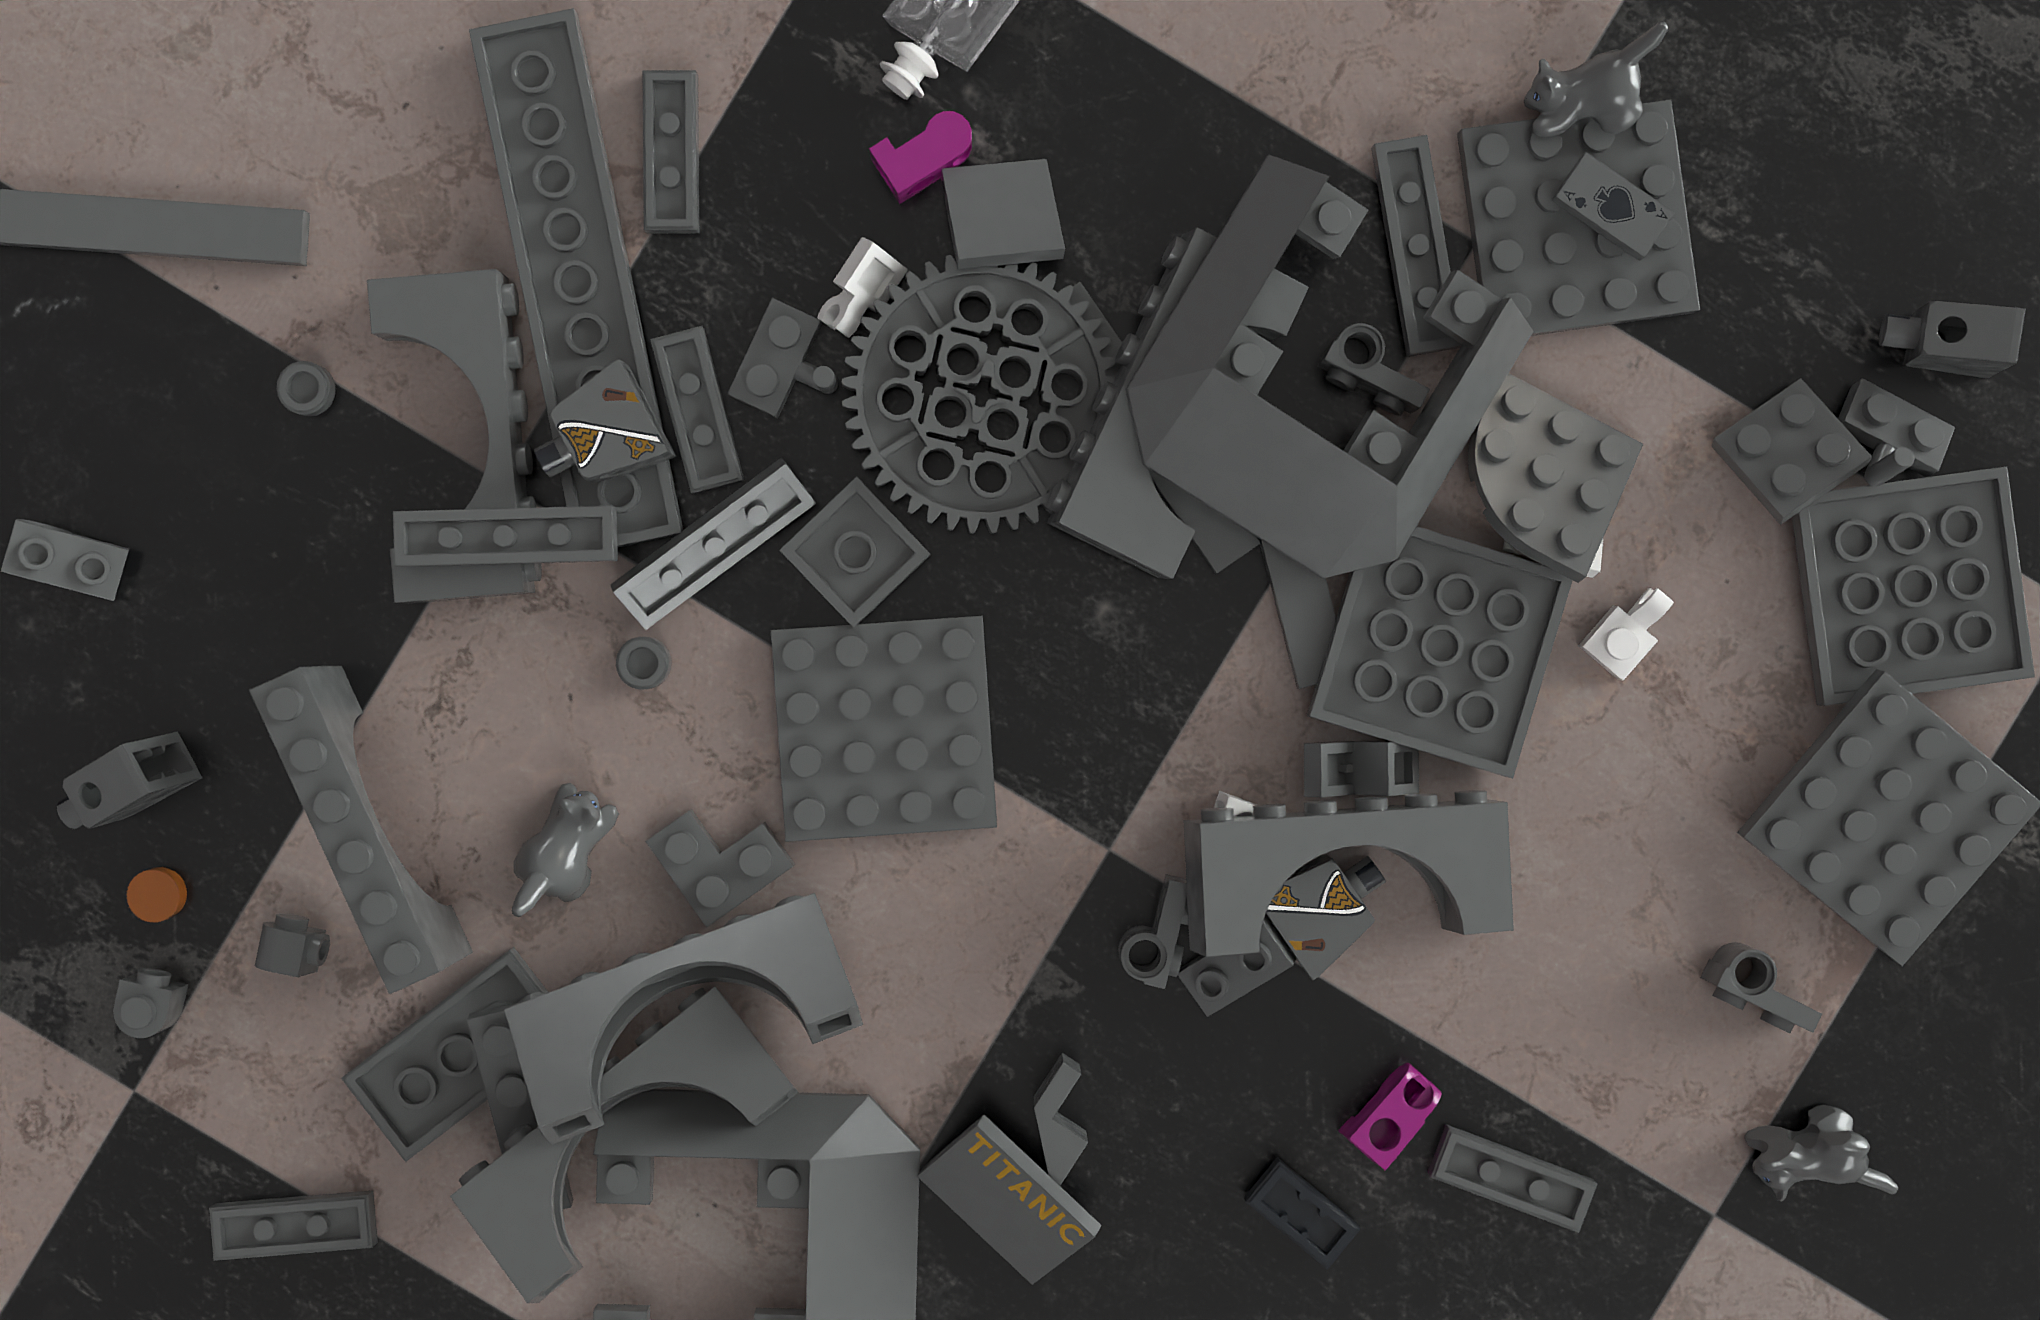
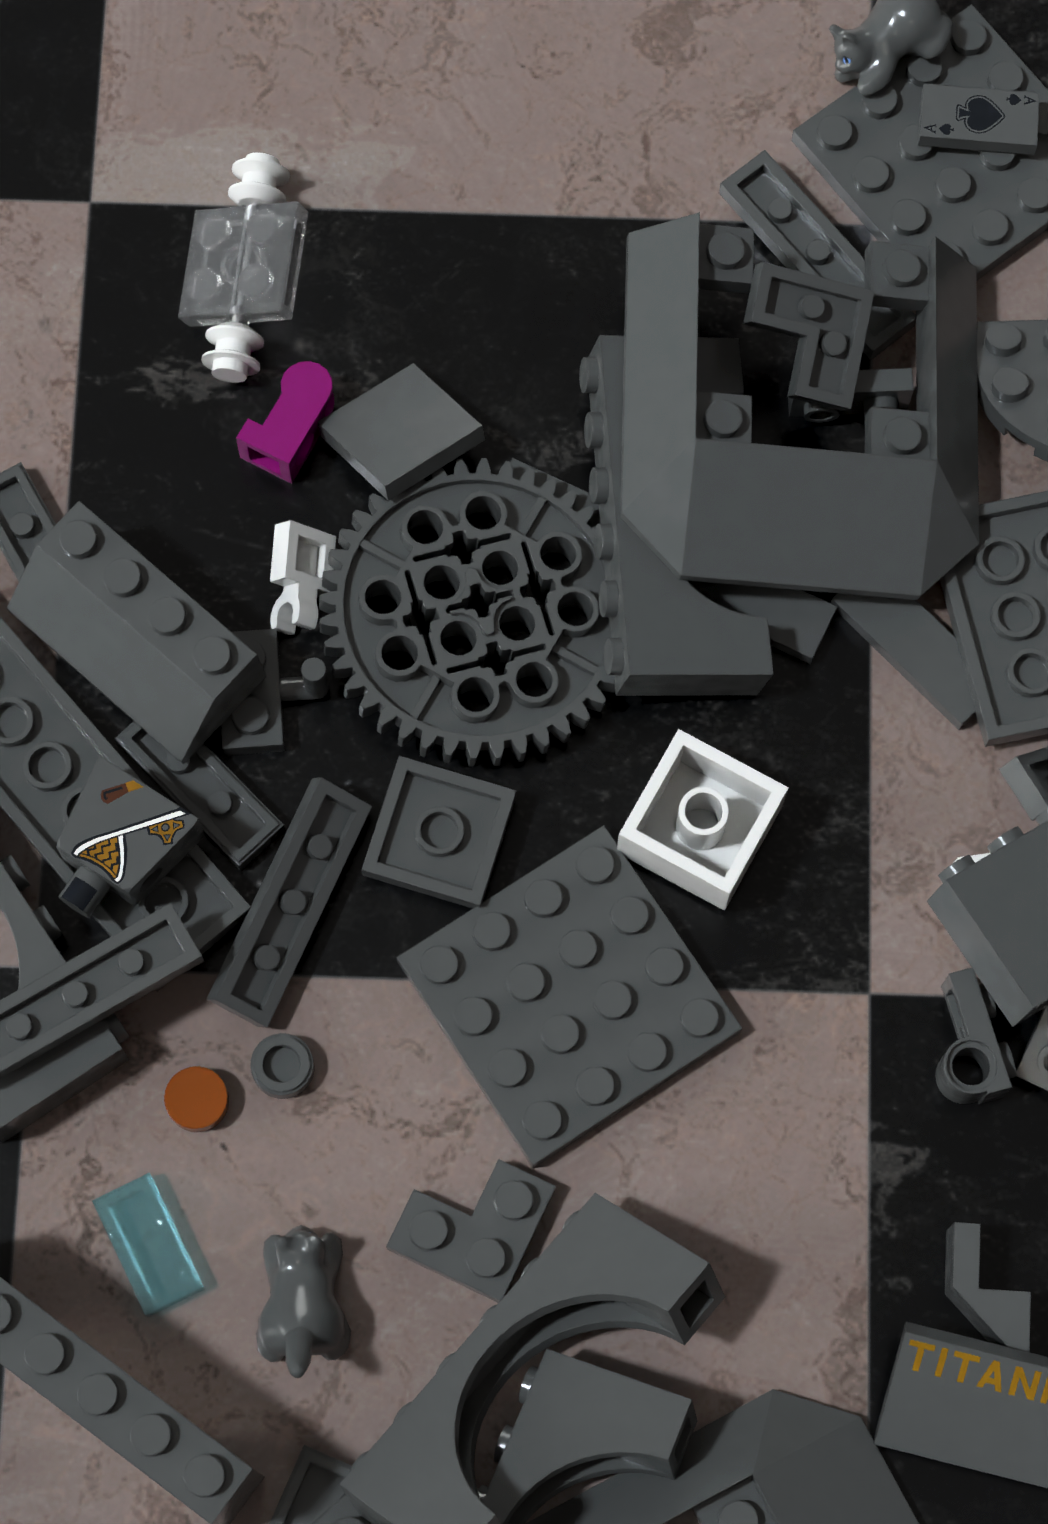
camera: 25 degrees left, 15 degrees down
none -> dark grey slope [7,501,267,765]
none -> clear light blue tile [92,1172,205,1317]
none -> dark orange tile [164,1066,229,1132]
none -> white brick [617,729,789,911]
none -> dark grey plate [743,262,875,411]

